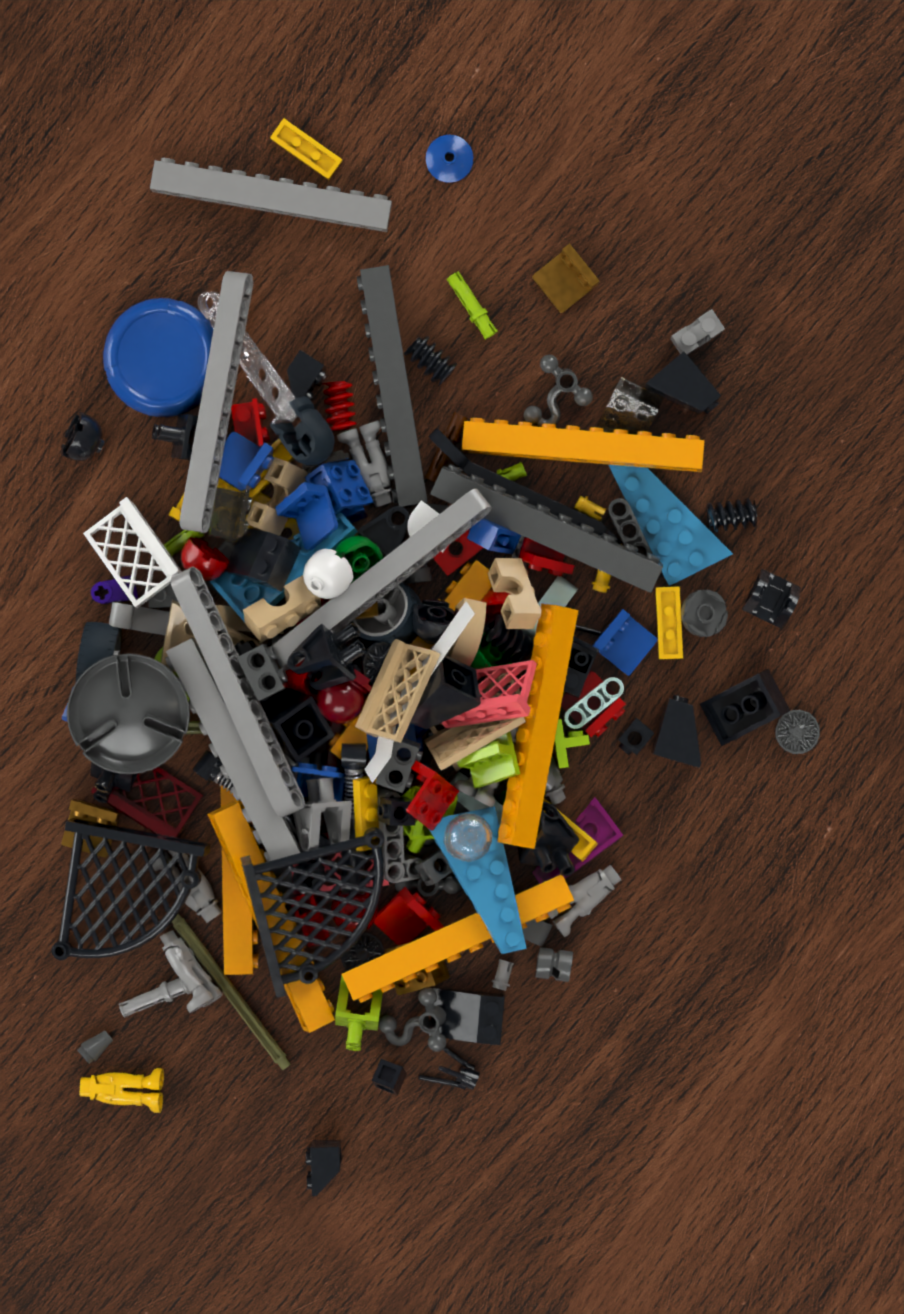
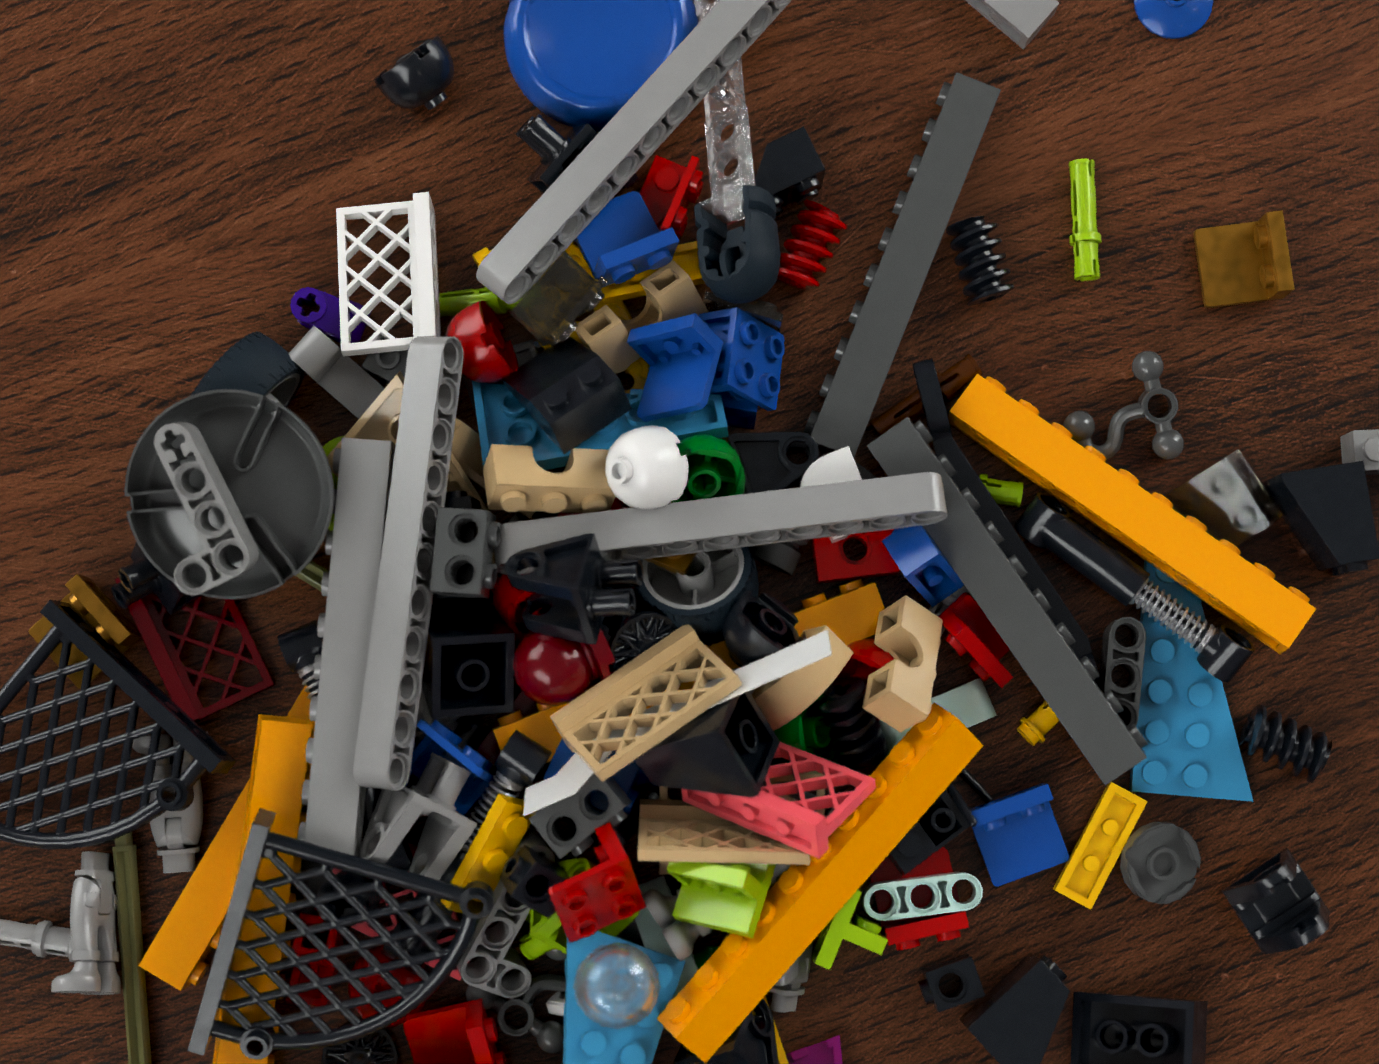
camera: 35 degrees right, 5 degrees down
light grey piece [337,420,393,508] -> none
dark grey brick [414,849,453,886] -> none
yellow pin [574,496,606,521] -> none
none -> light grey beam [154,422,259,595]
none -> black piece [1014,492,1255,683]

